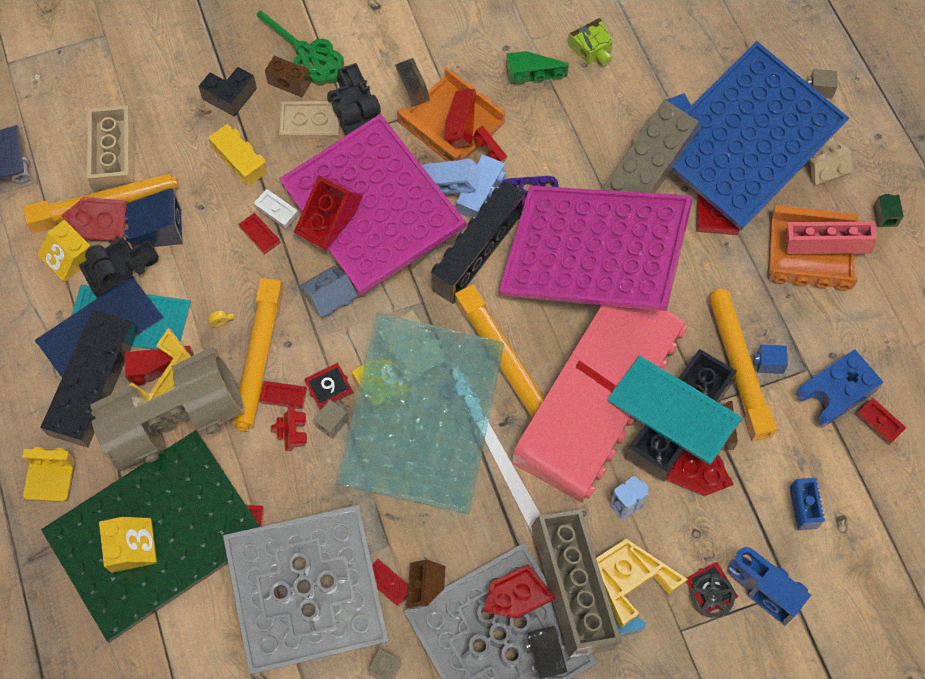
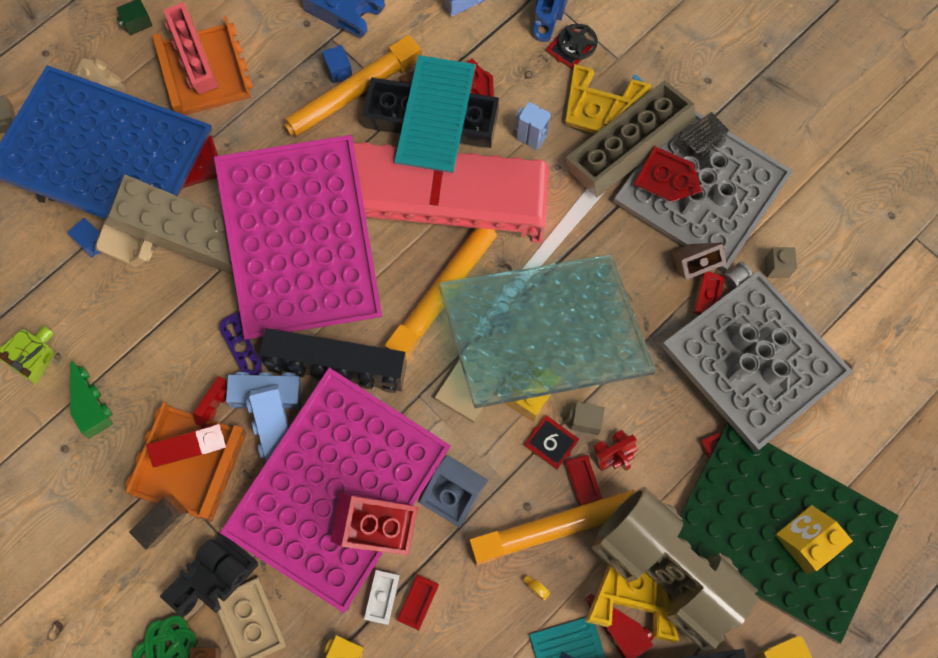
camera: 120 degrees left, 5 degrees up
none -> light grey bush [723,261,753,290]

